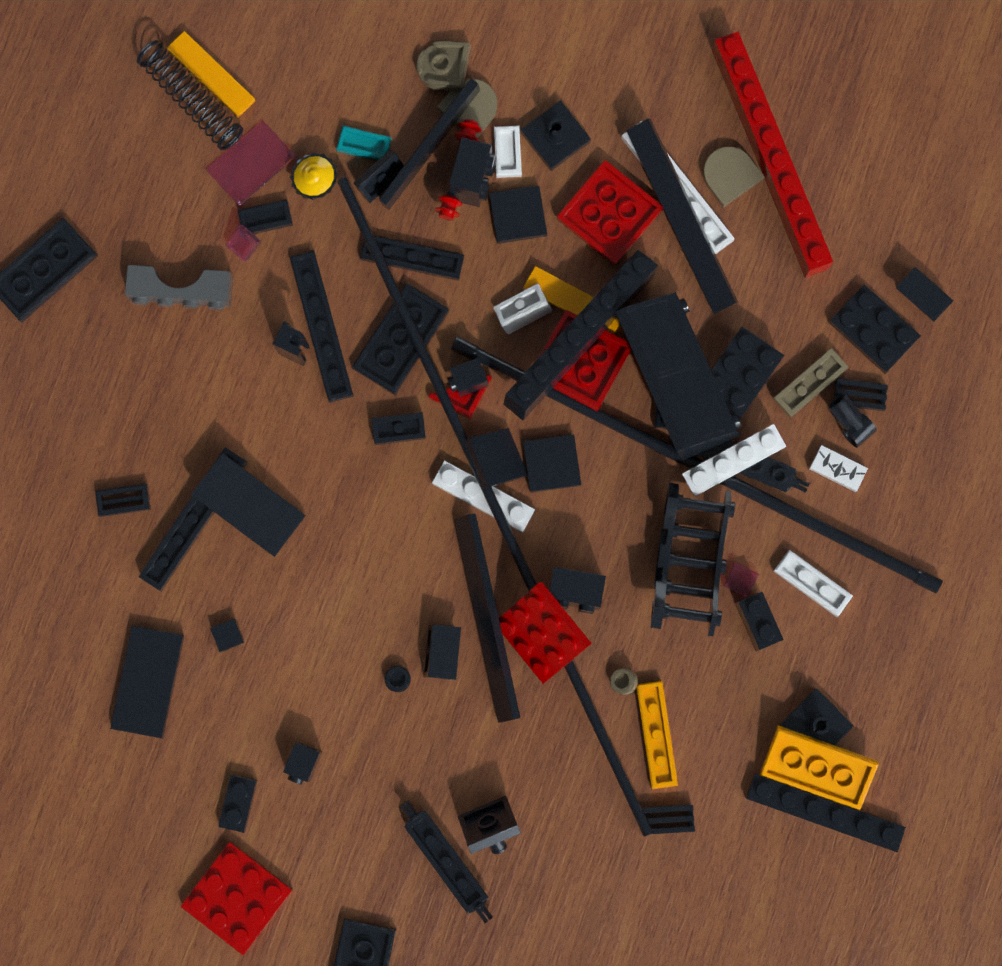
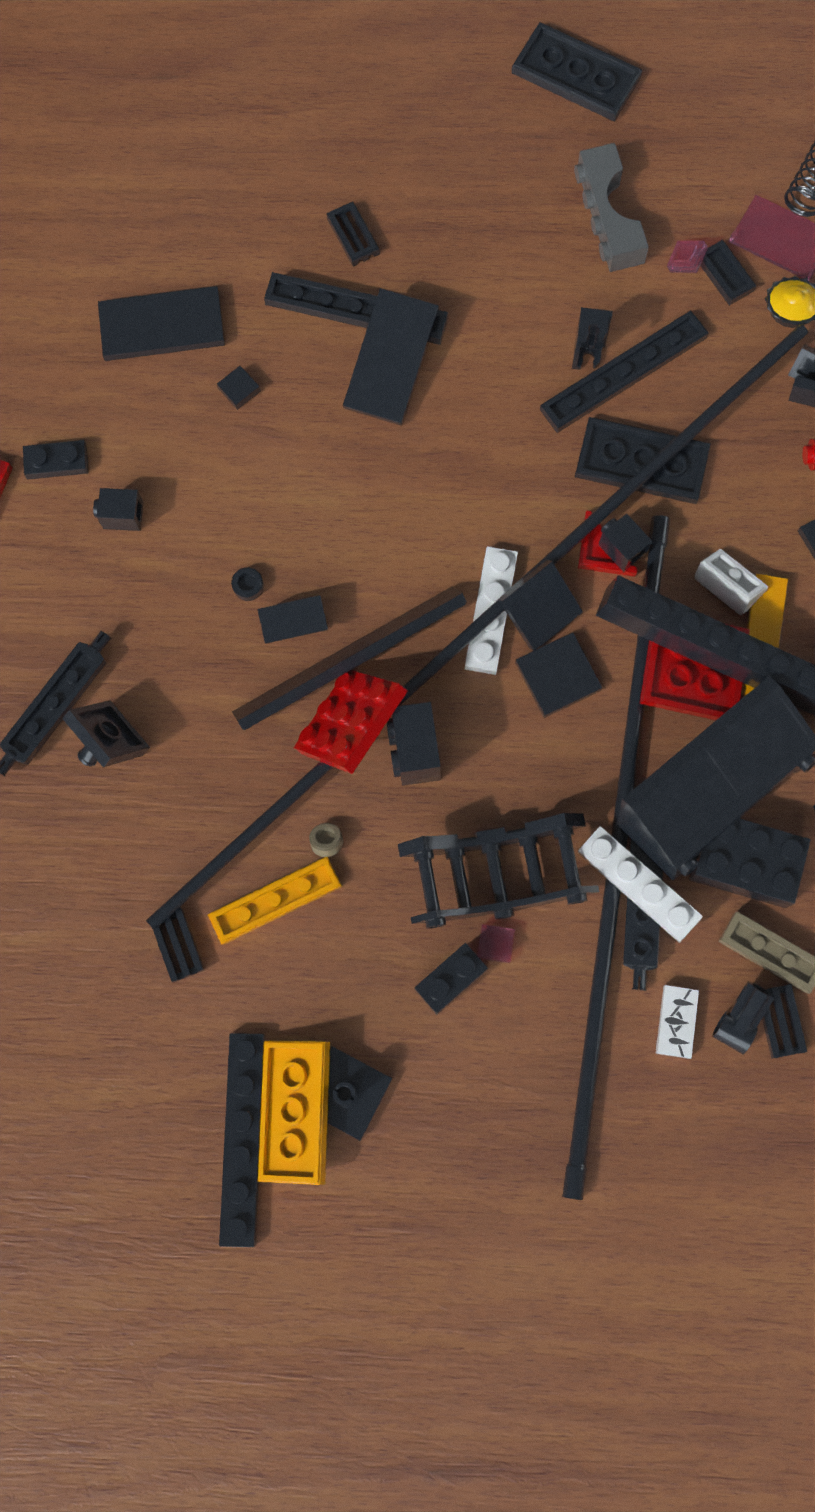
camera: 75 degrees right, 5 degrees down
black tile [360,236,465,281] -> none
black plate [372,412,426,445] -> none
white tile [773,550,853,617] -> none

